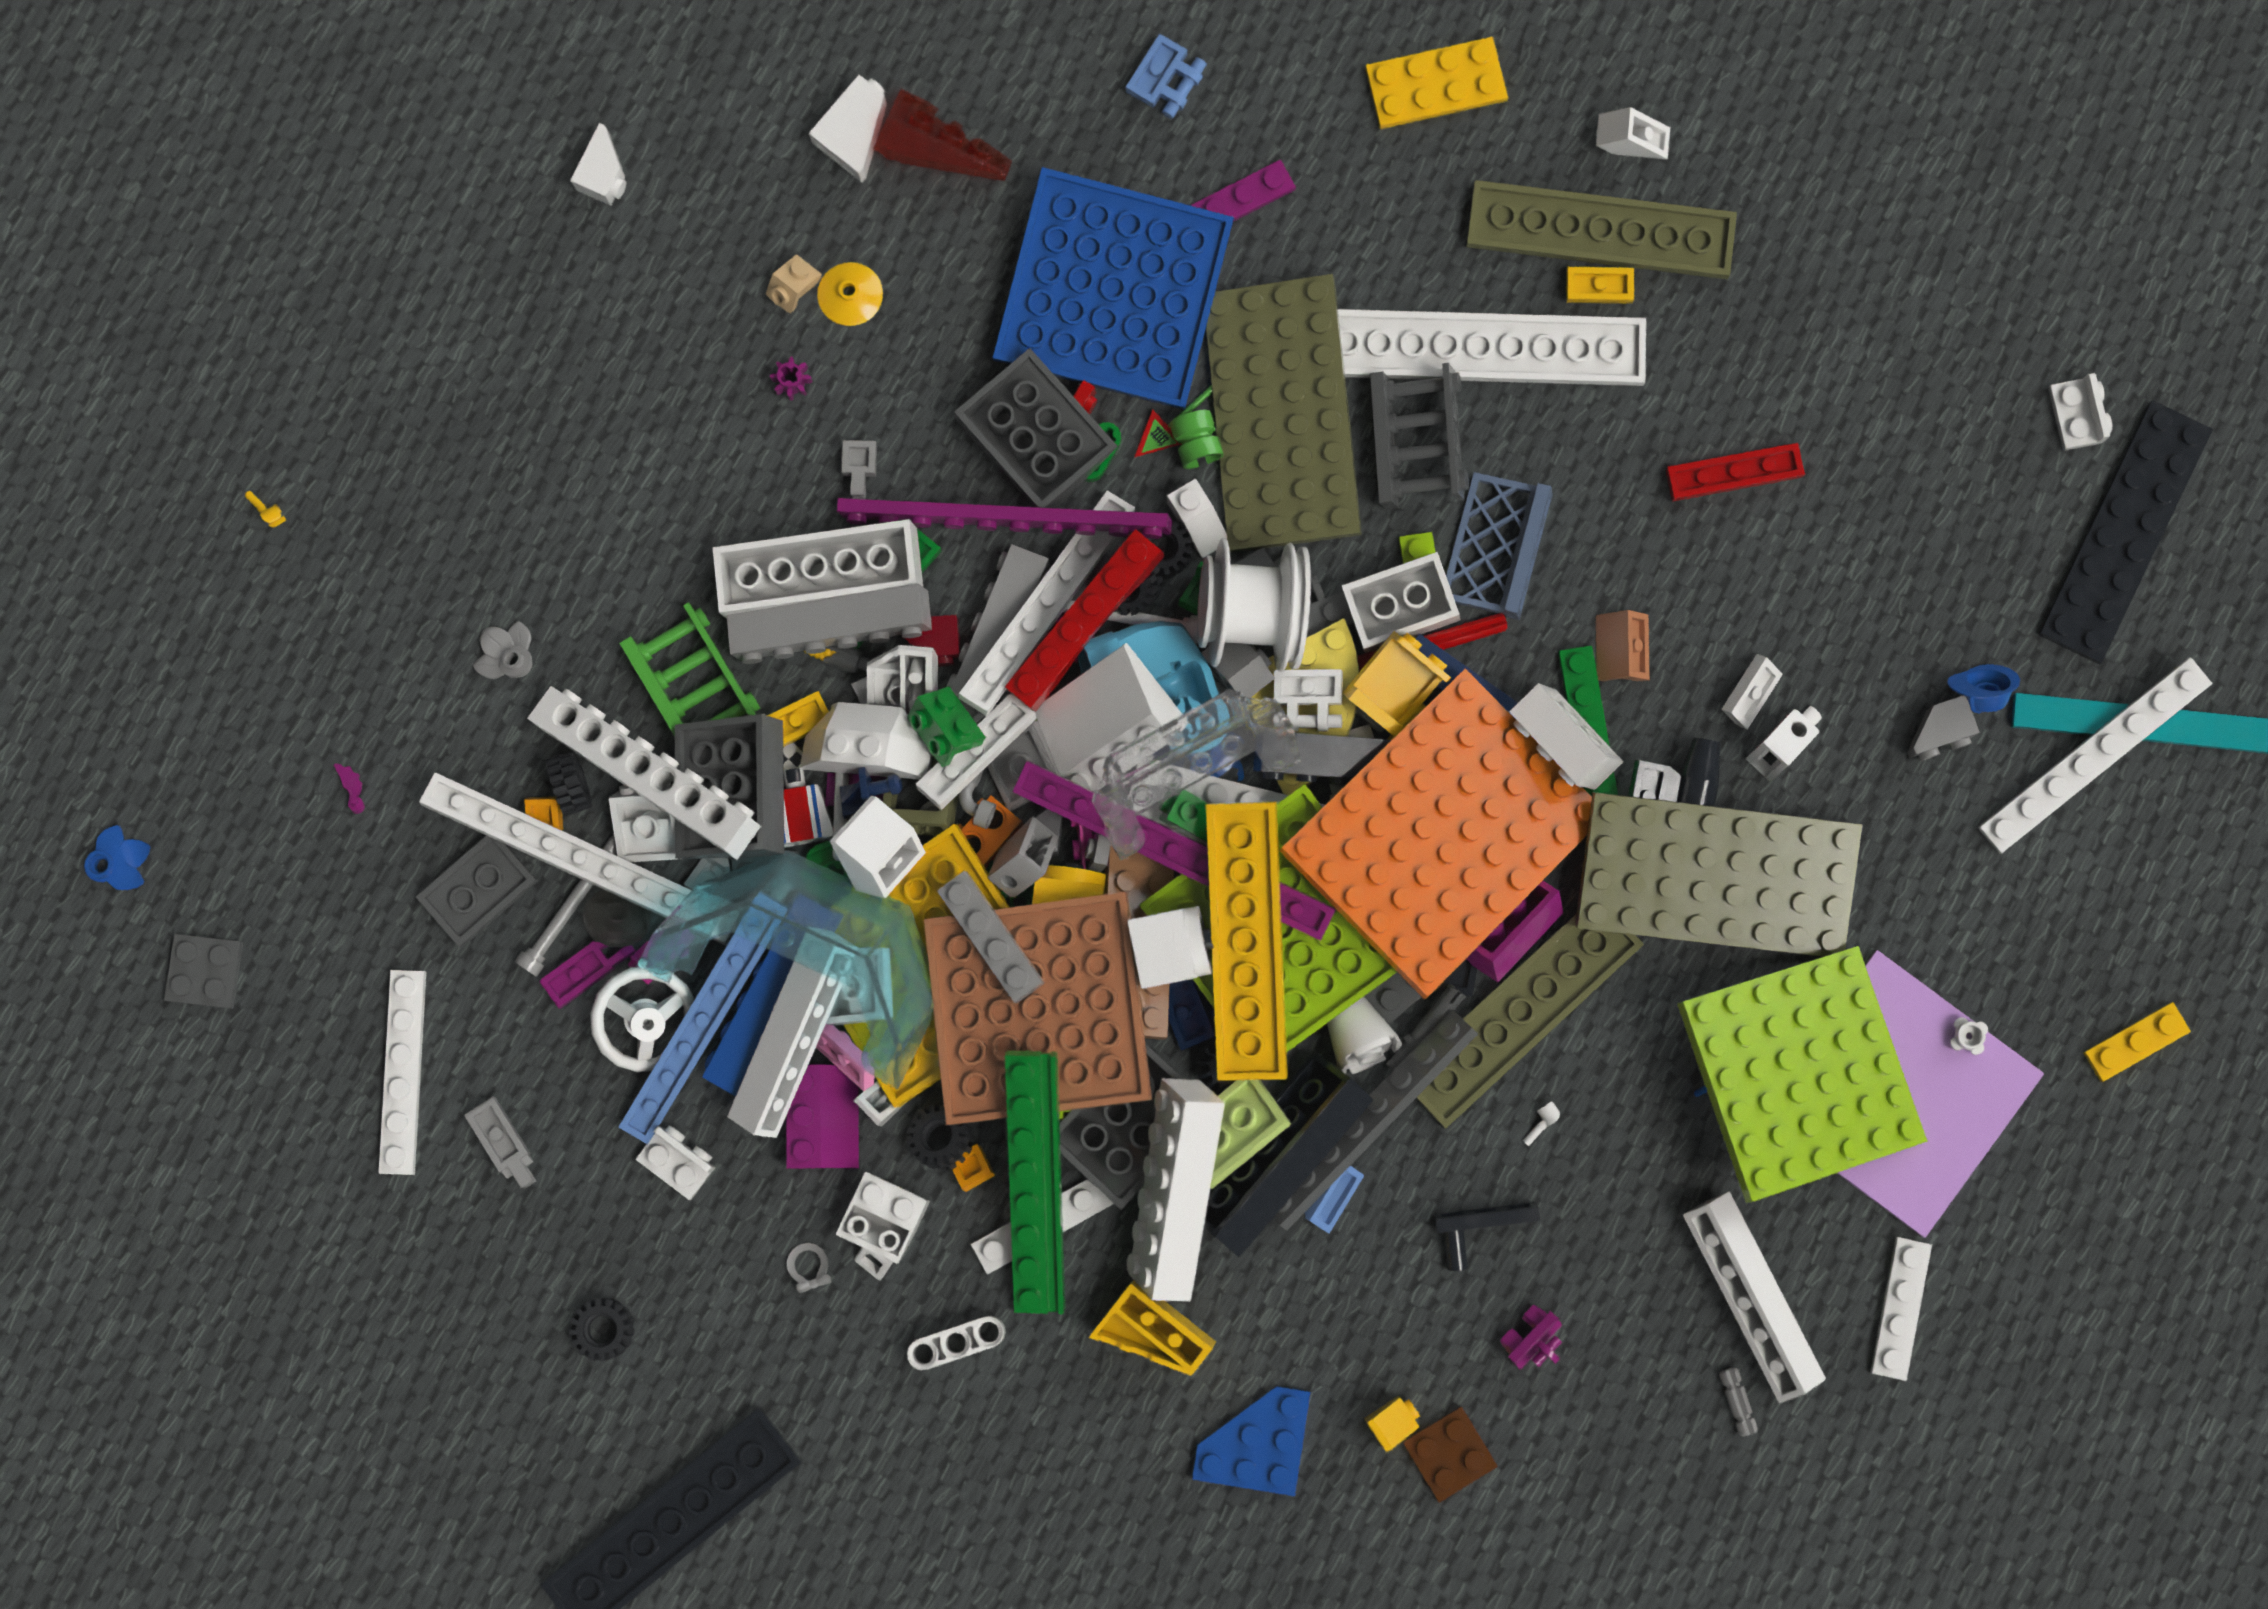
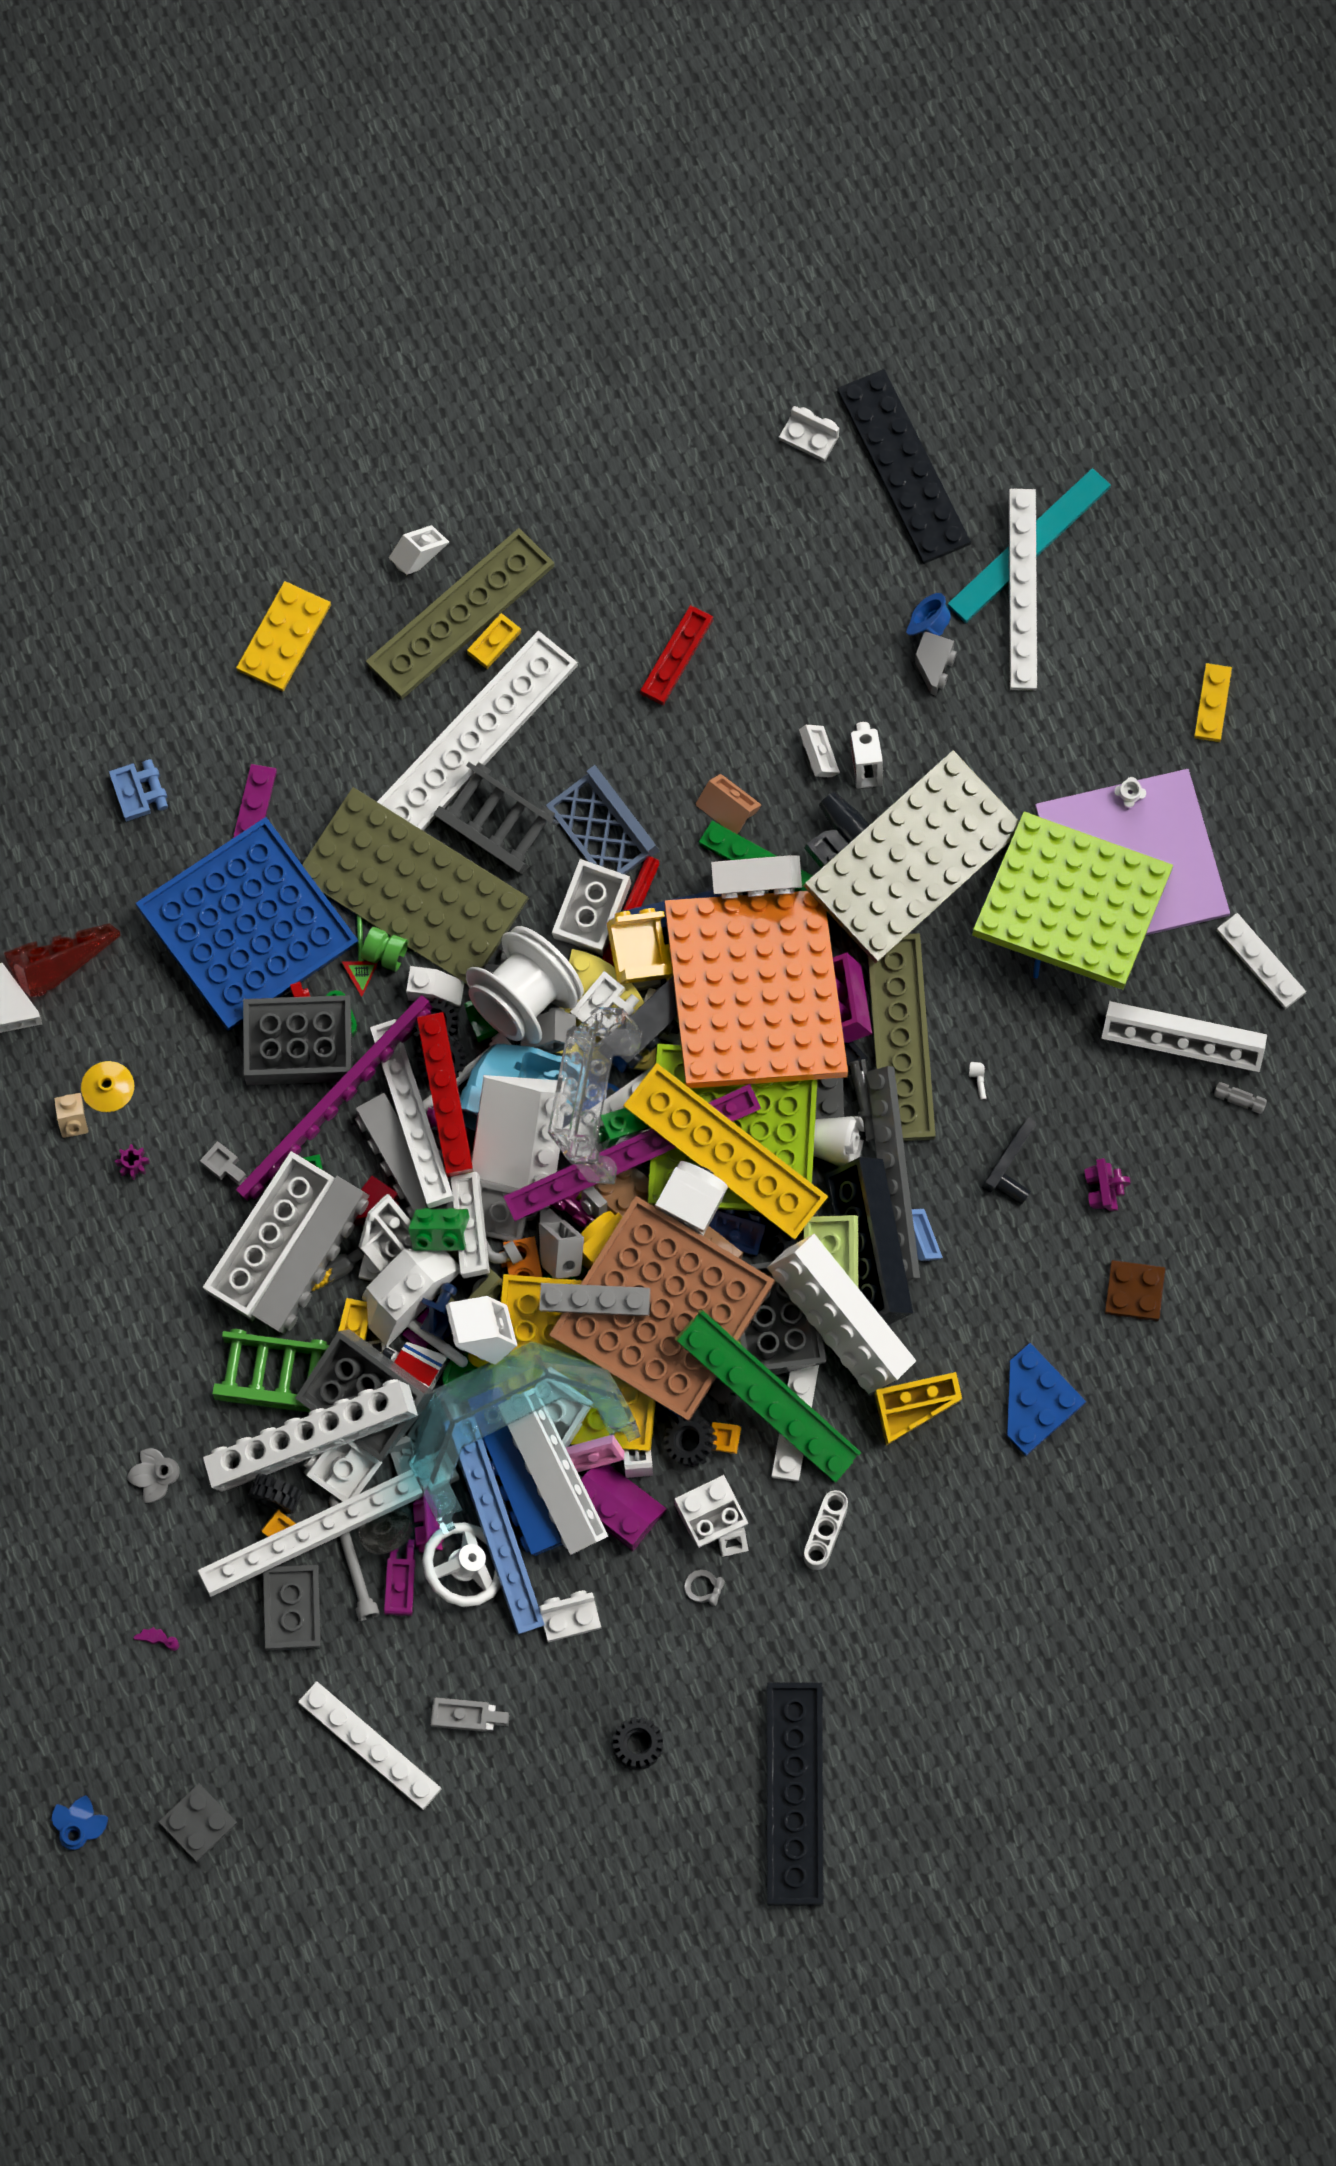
camera: 55 degrees left, 10 degrees down
yellow slope [1364,1396,1420,1452] -> none
lime plate [1399,532,1435,564] -> none

